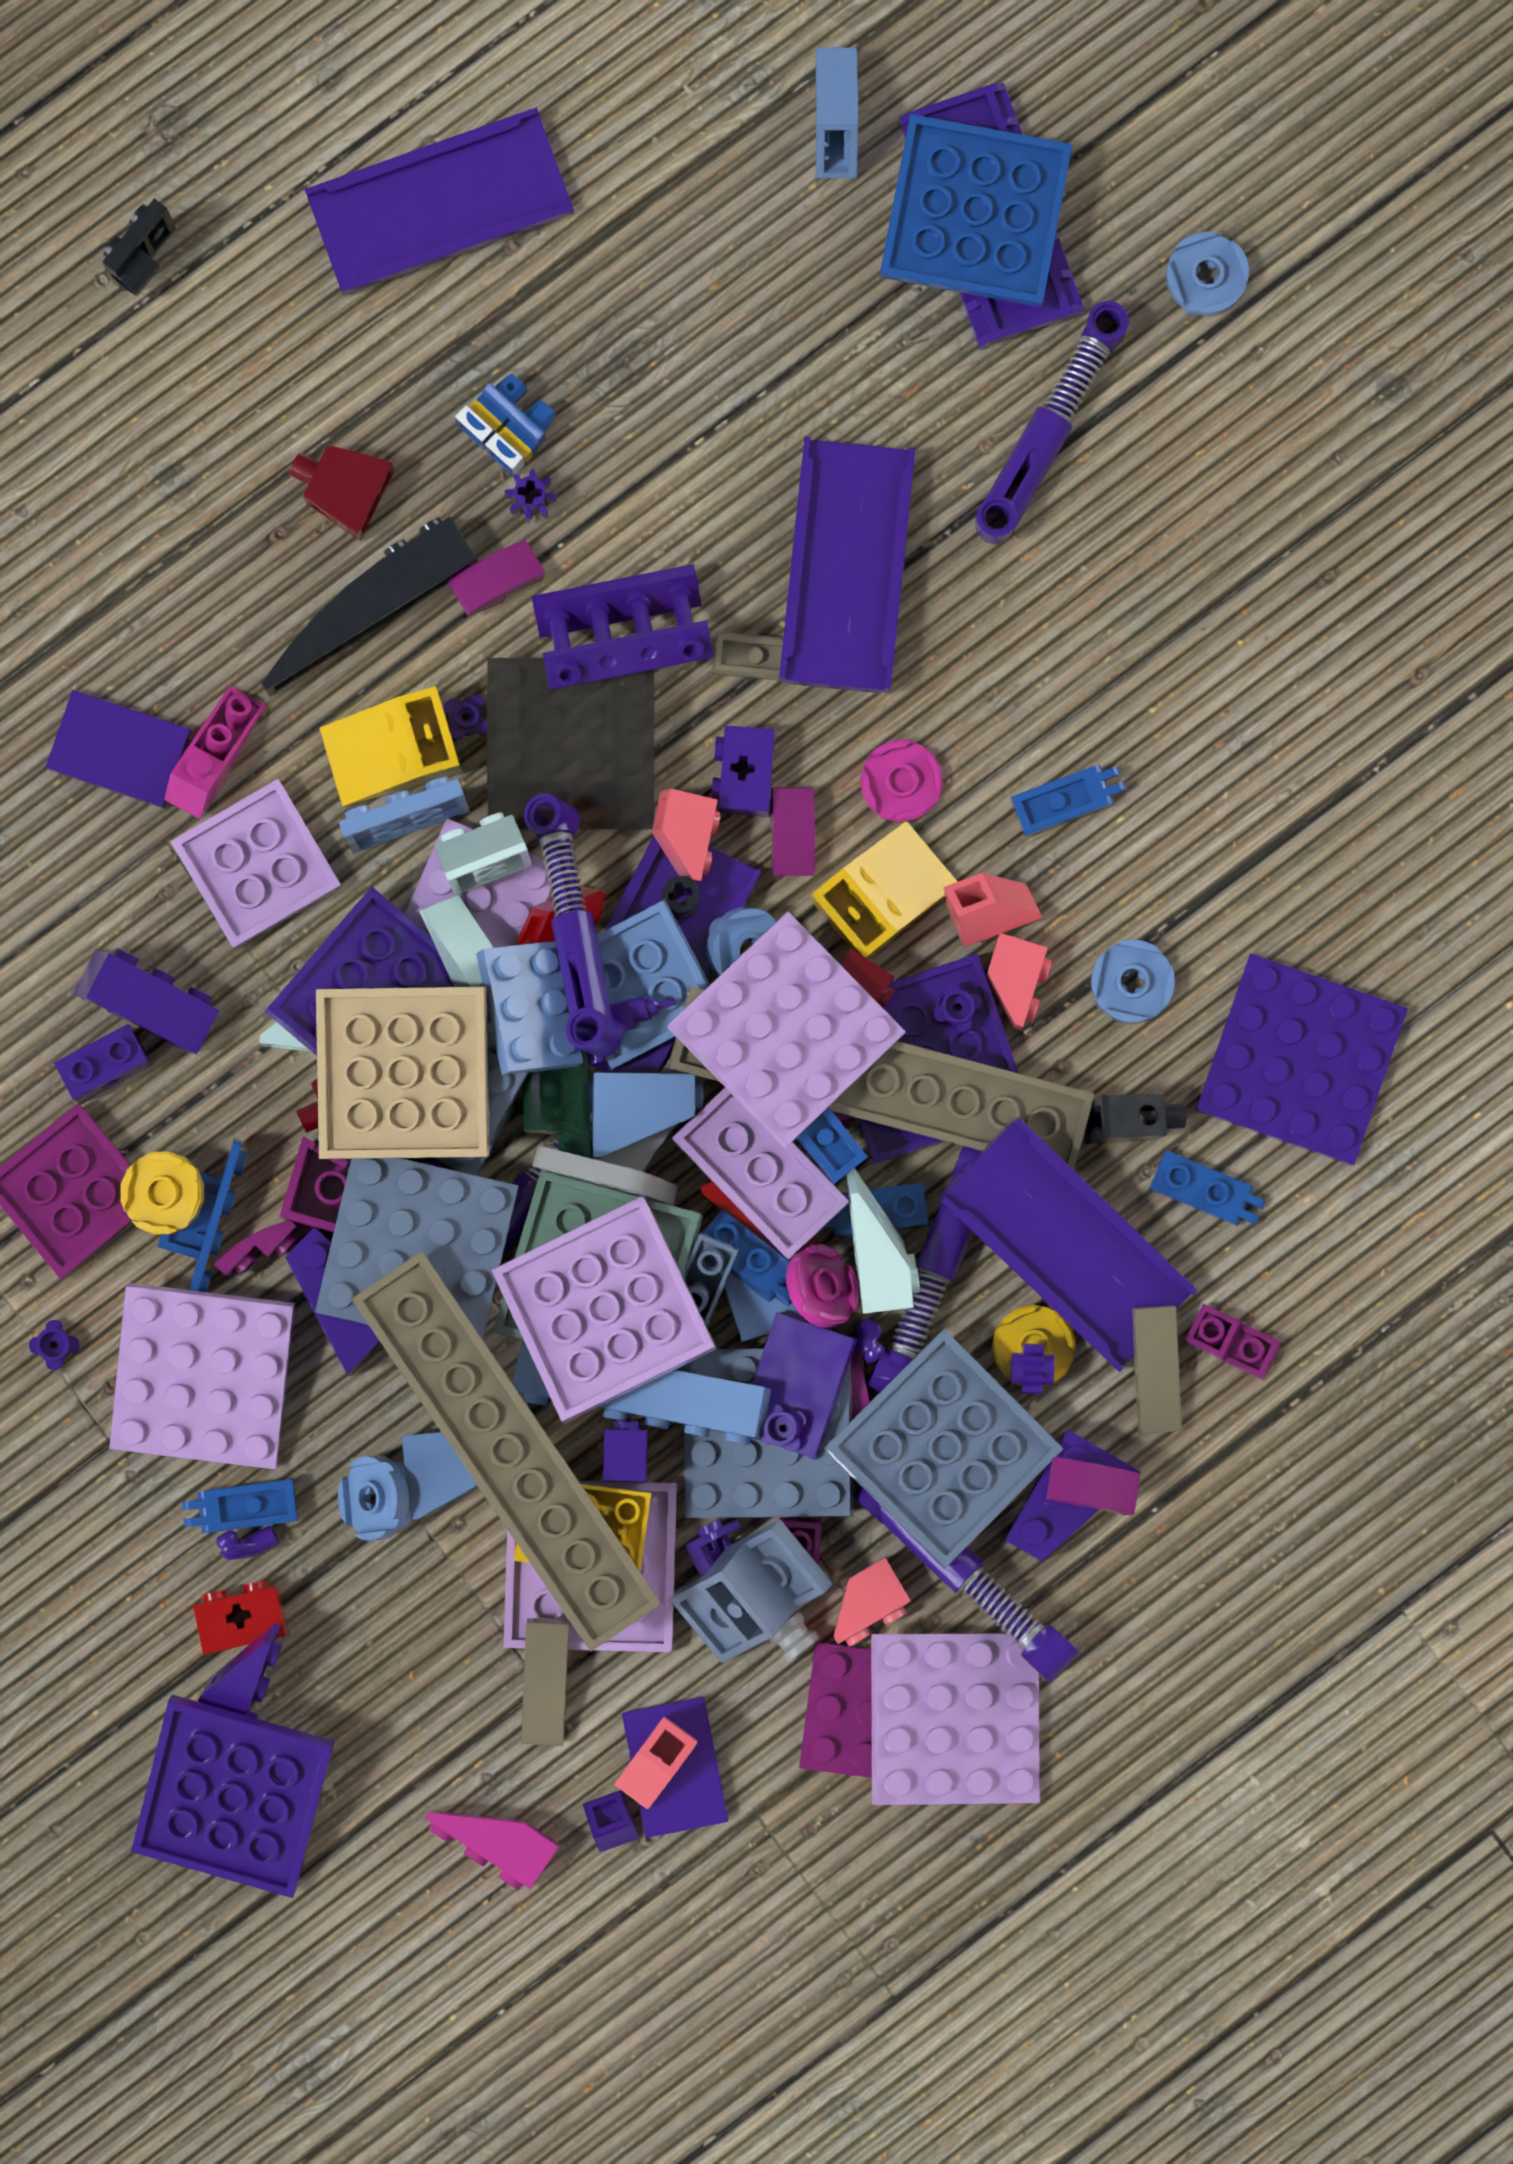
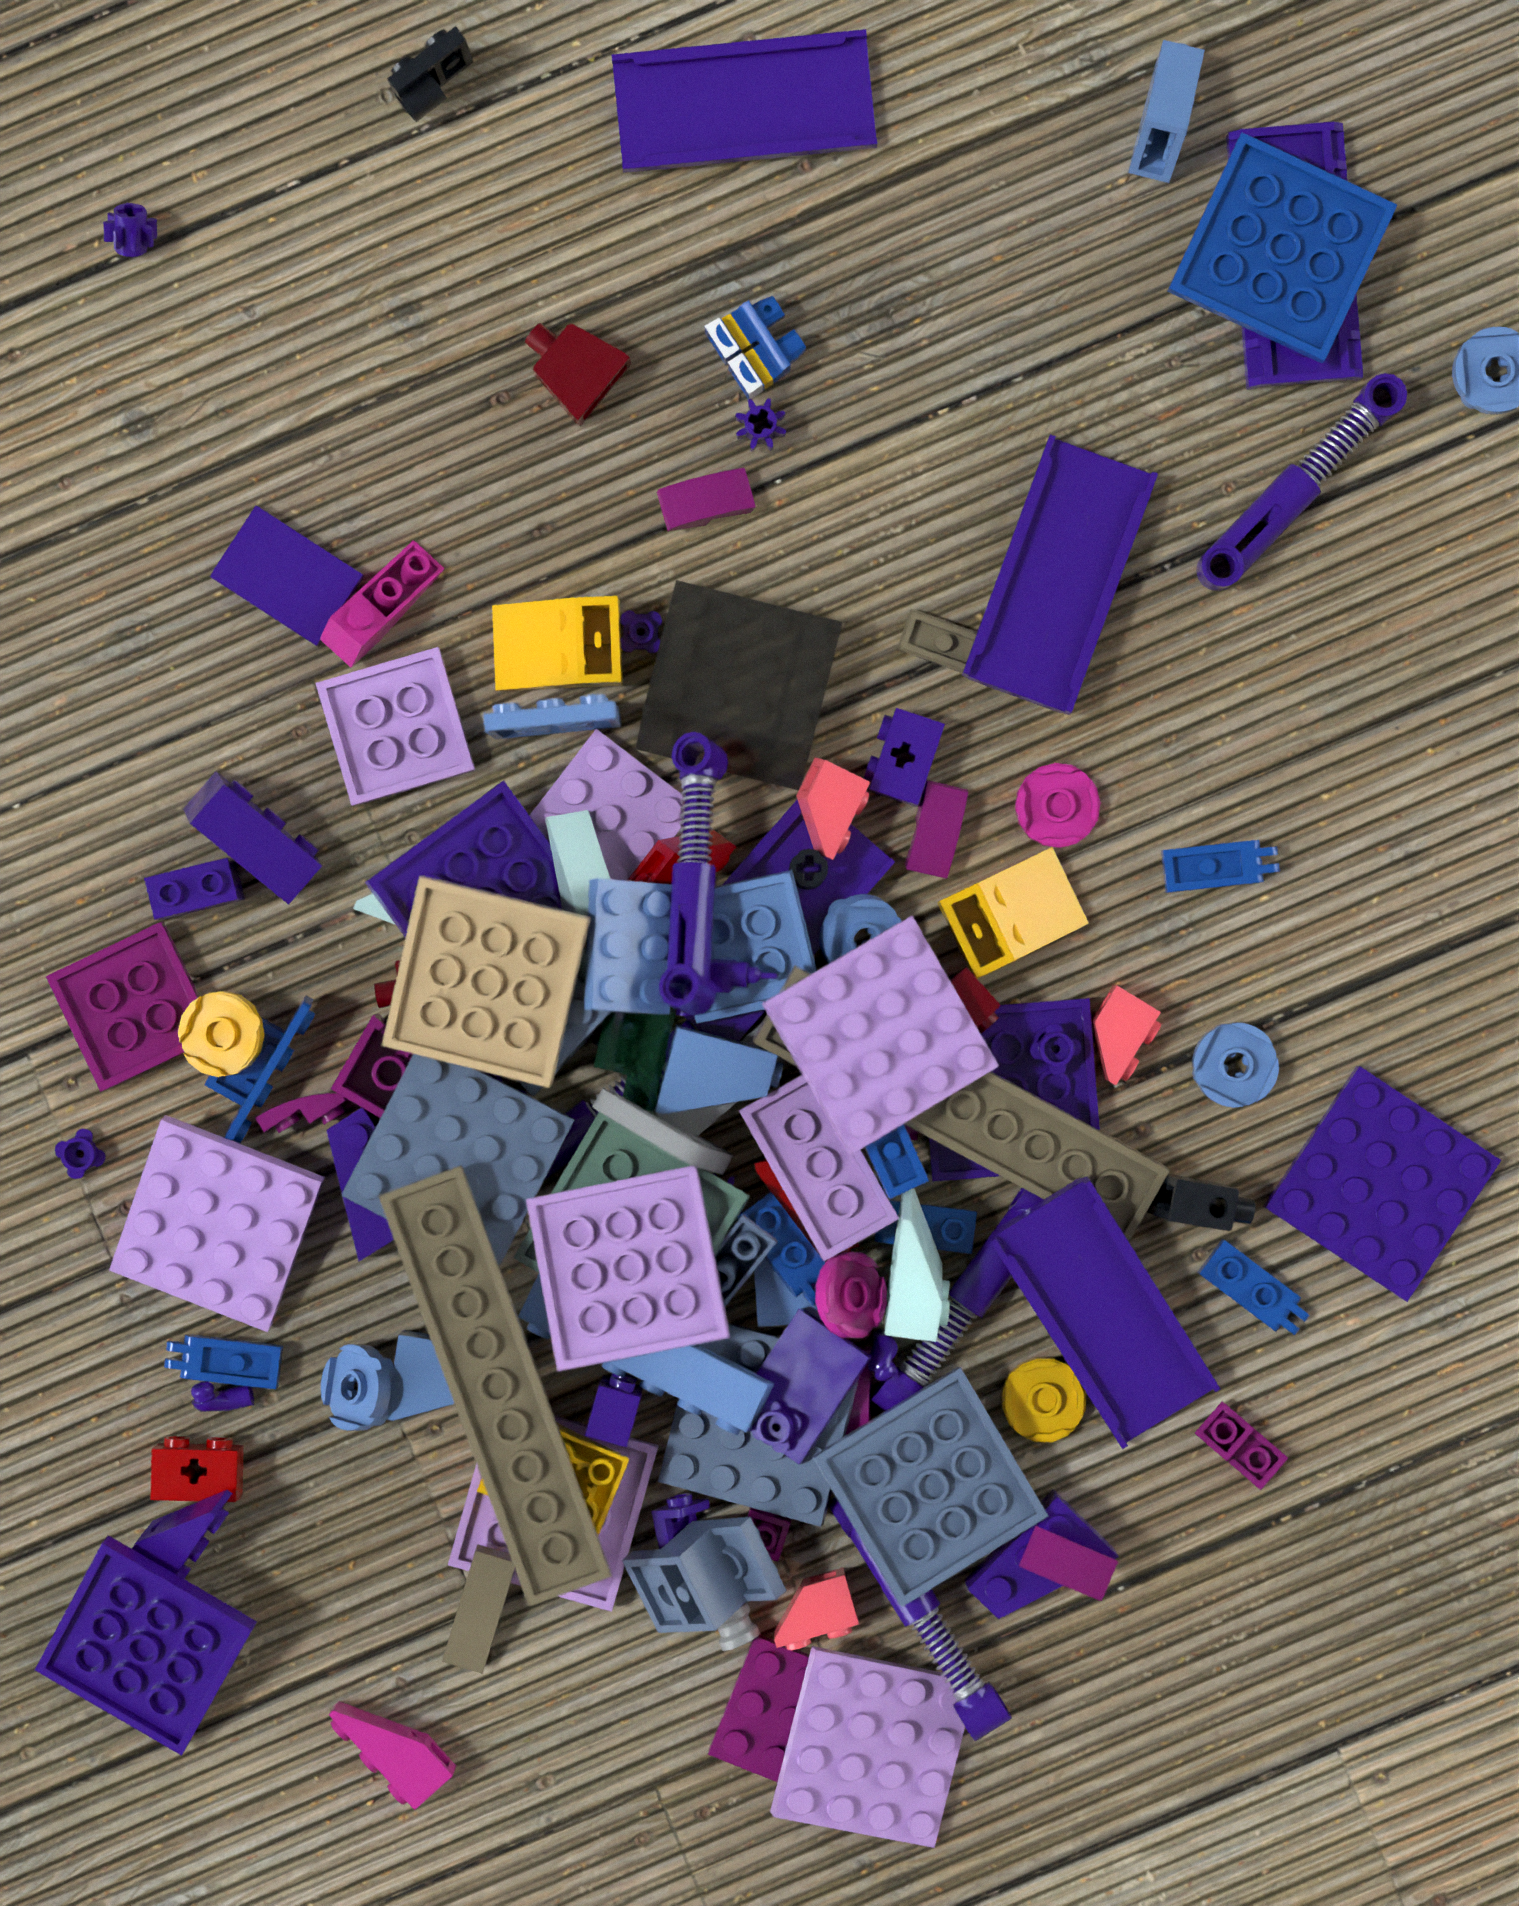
camera: 15 degrees right, 5 degrees up
black slope [261,516,478,697] -> none
light aqua slope [435,812,532,896] -> none
dark purple fence [531,564,714,690] -> none
dark purple slope [583,1790,639,1852] -> none
coral slope [614,1716,698,1810] -> none
dark purple tile [622,1697,728,1838] -> none
coral slope [943,873,1041,947] -> none
dark purple gear [1010,1343,1055,1394] -> none
dark tan tile [1132,1305,1182,1434] -> none

